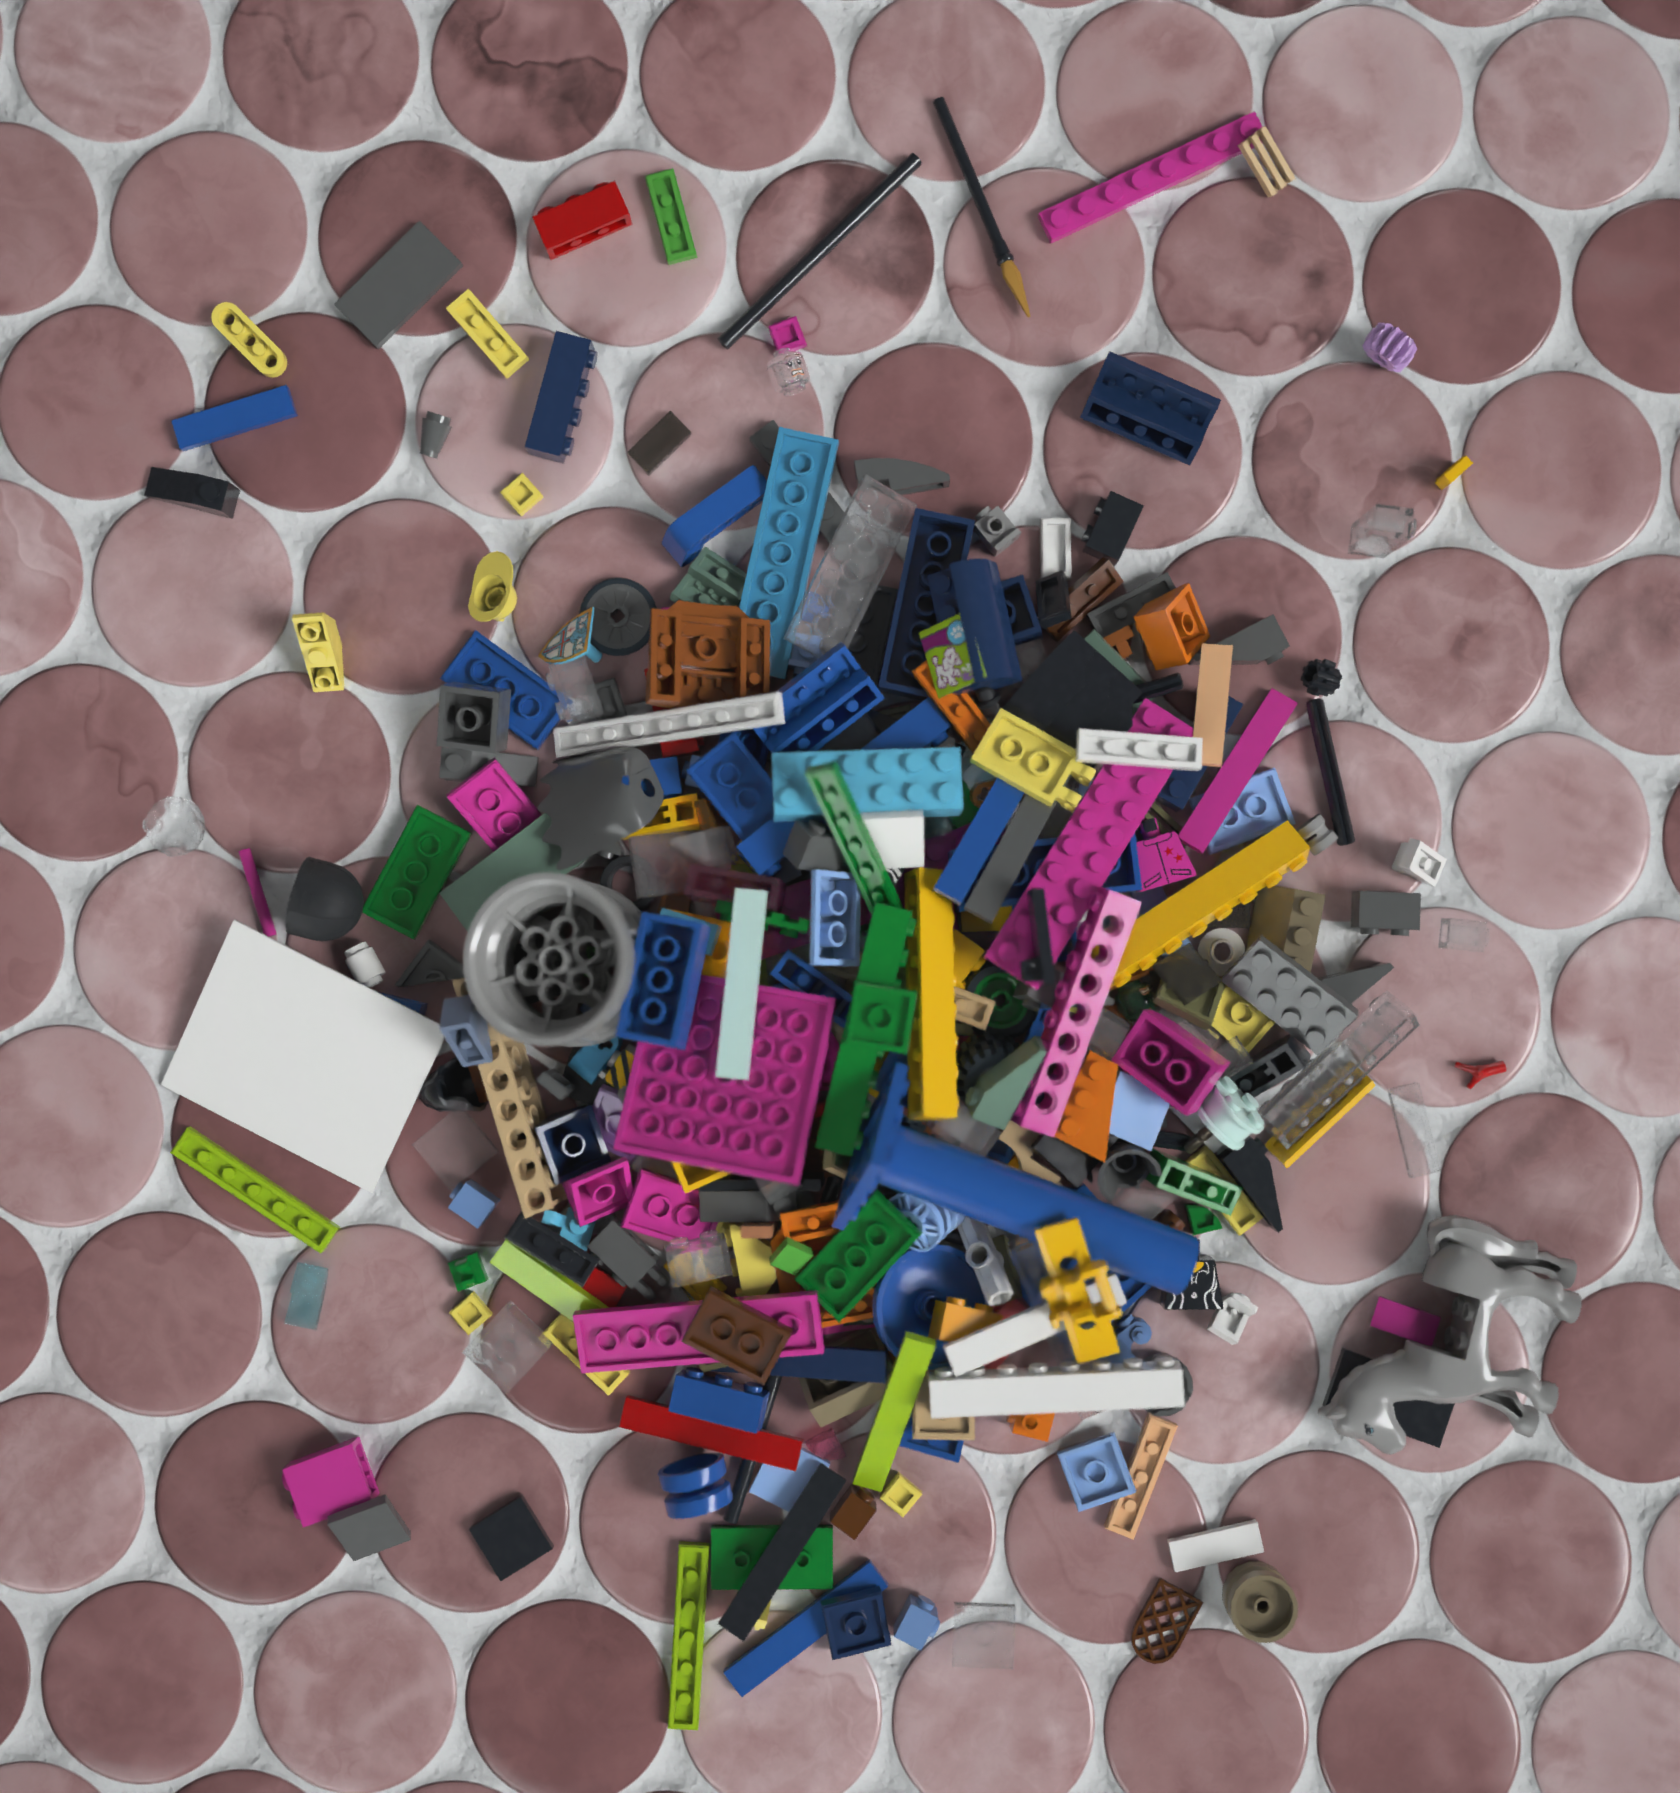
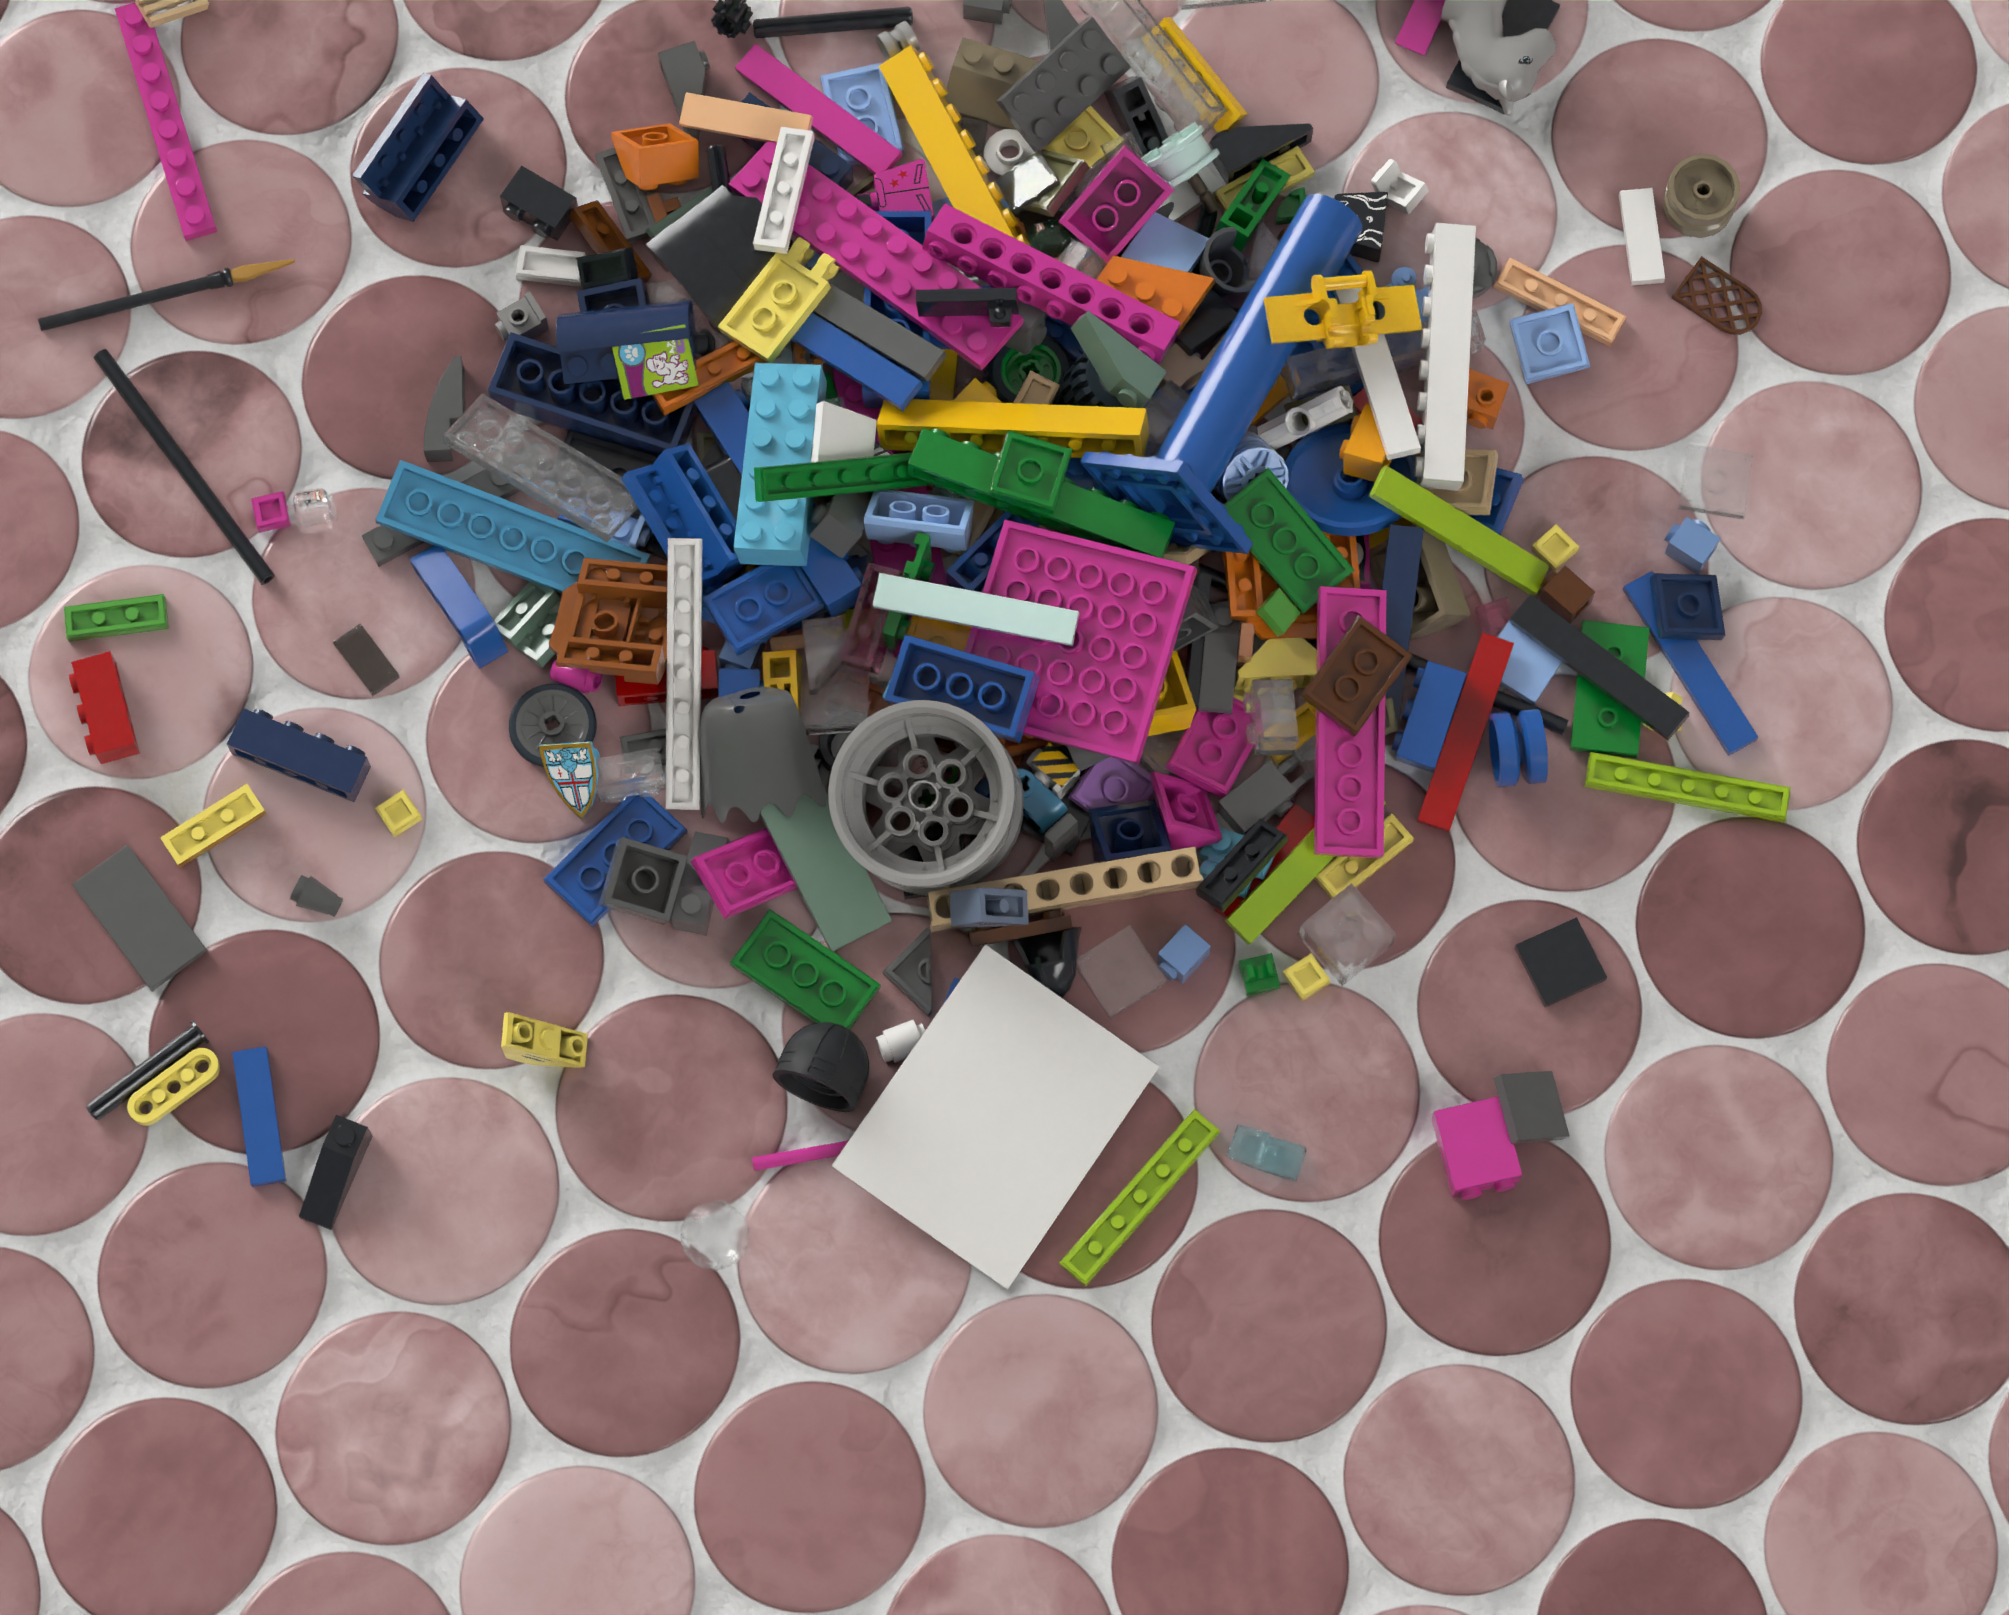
camera: 80 degrees left, 15 degrees down
light yellow piece [468,551,517,622] -> none
none -> black axle [86,1020,209,1120]

